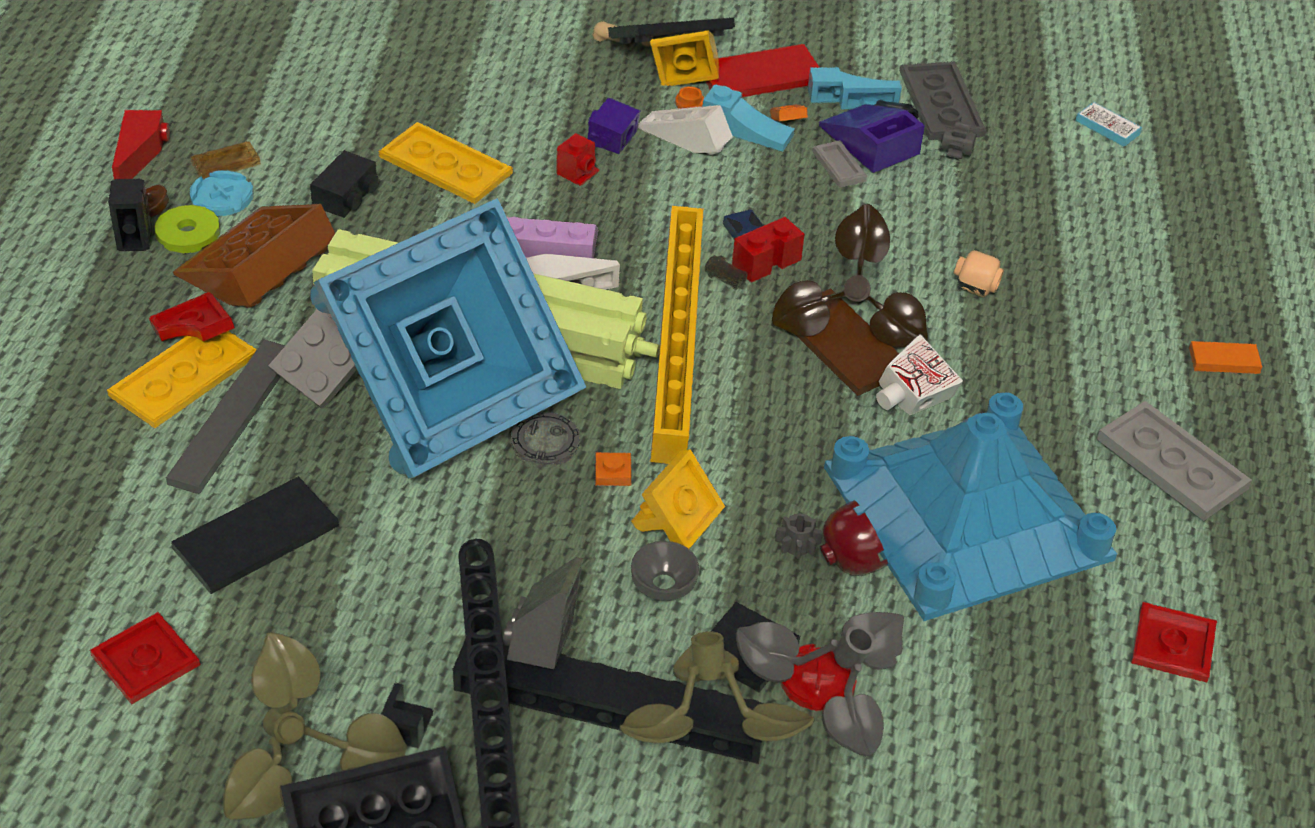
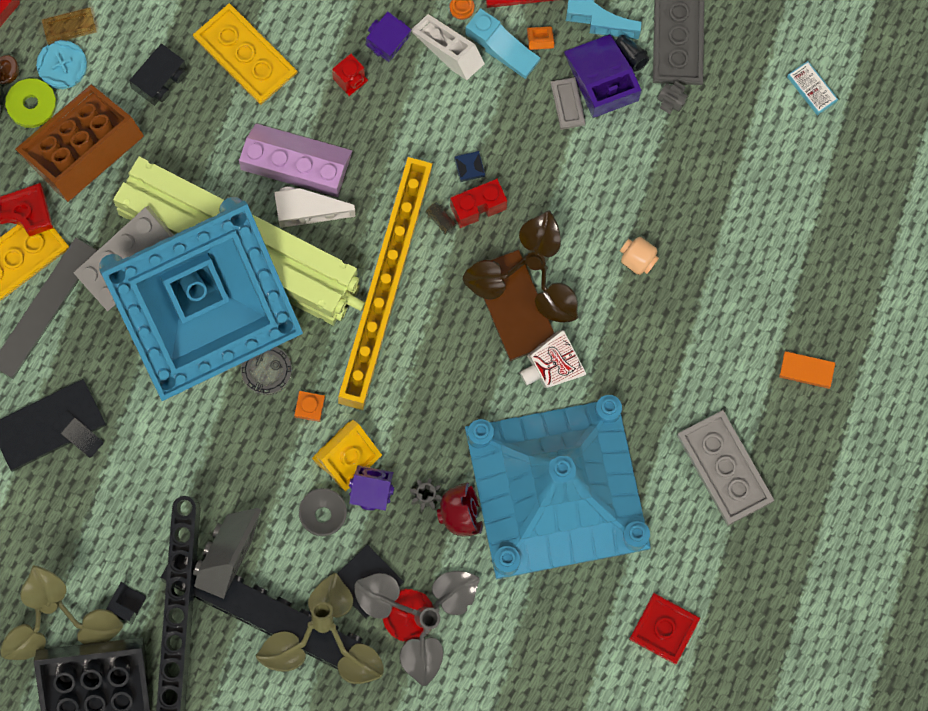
camera: 10 degrees right, 30 degrees up
none -> black sticker [53,411,103,458]
none -> dark purple head [349,465,394,511]

